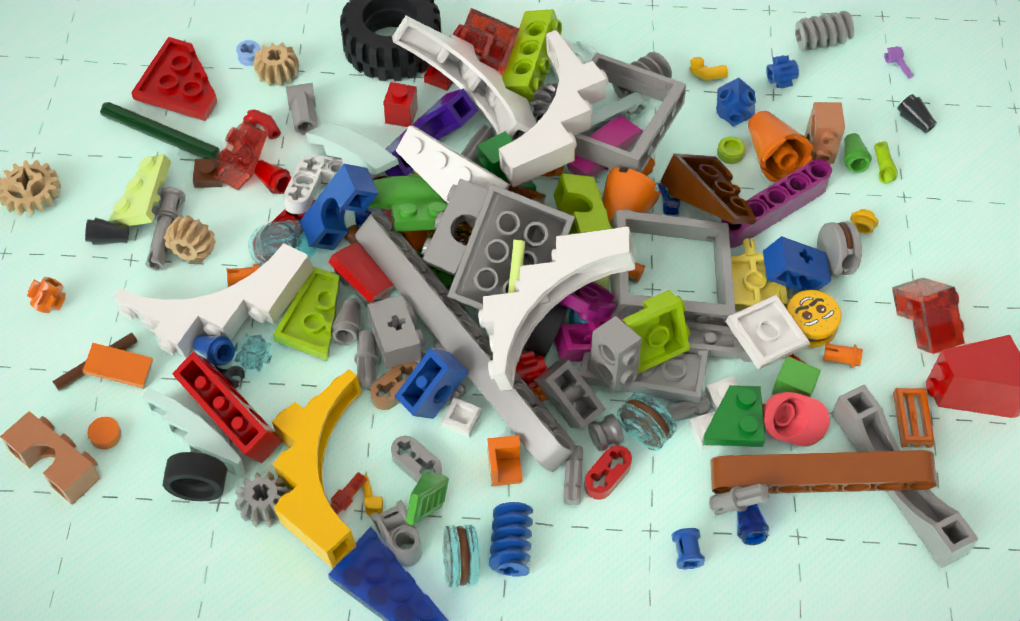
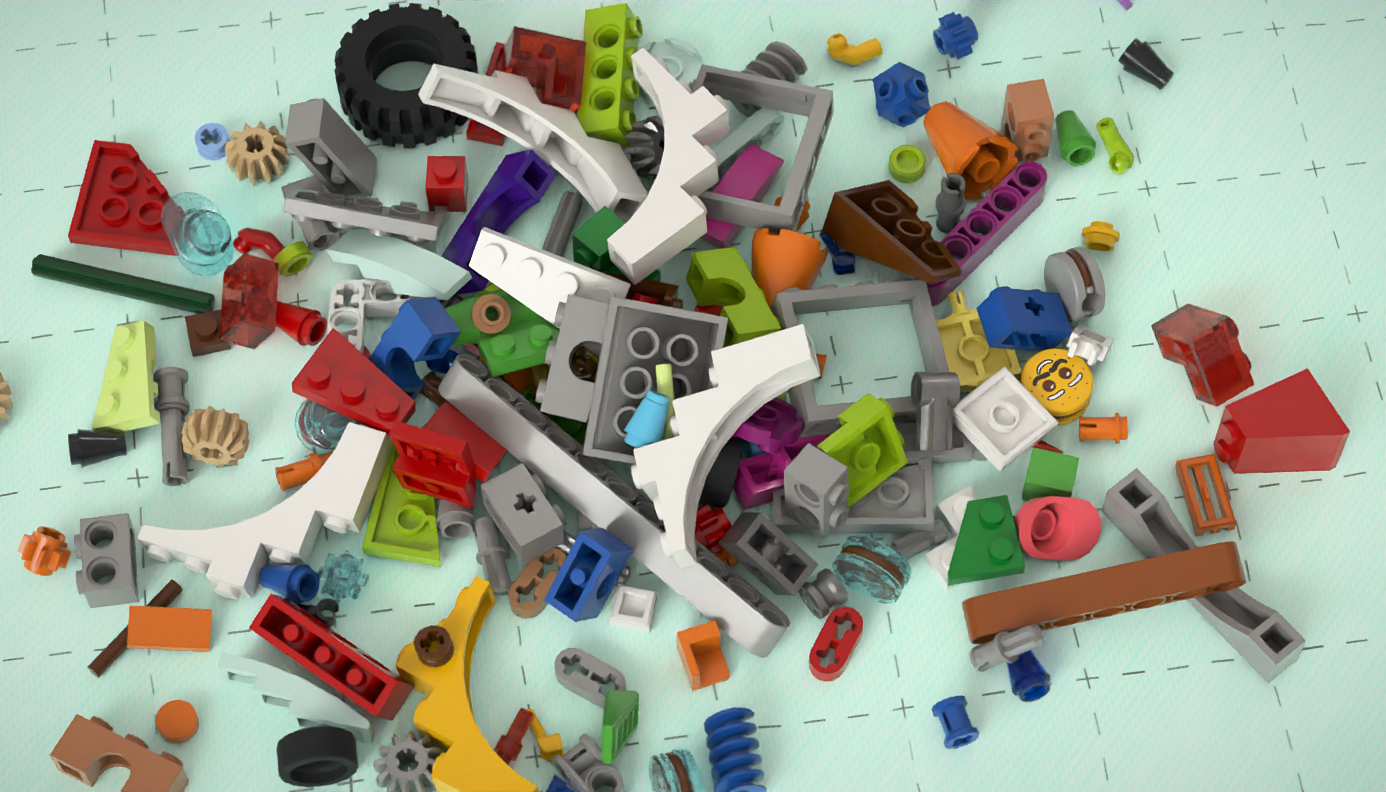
camera: 10 degrees left, 5 degrees up
light grey axle [563,445,583,506] -> none
none -> light grey brick [74,513,139,608]
none -> clear light blue piece [161,192,234,276]
none -> lime tile [273,241,313,276]
none -> light grey wing [284,188,448,244]
none -> light grey brick [285,98,377,201]
none -> red wing [291,328,416,437]
none -> red slope [389,421,476,509]
none -> reddish brown bush [414,625,454,668]
none -> medium nougat plate [471,294,511,334]
none -> medium azure cone [624,389,671,448]
none -> flat silver piece [910,372,960,451]
none -> dark grey pin [935,173,966,234]
none -> white plate [1066,324,1114,366]

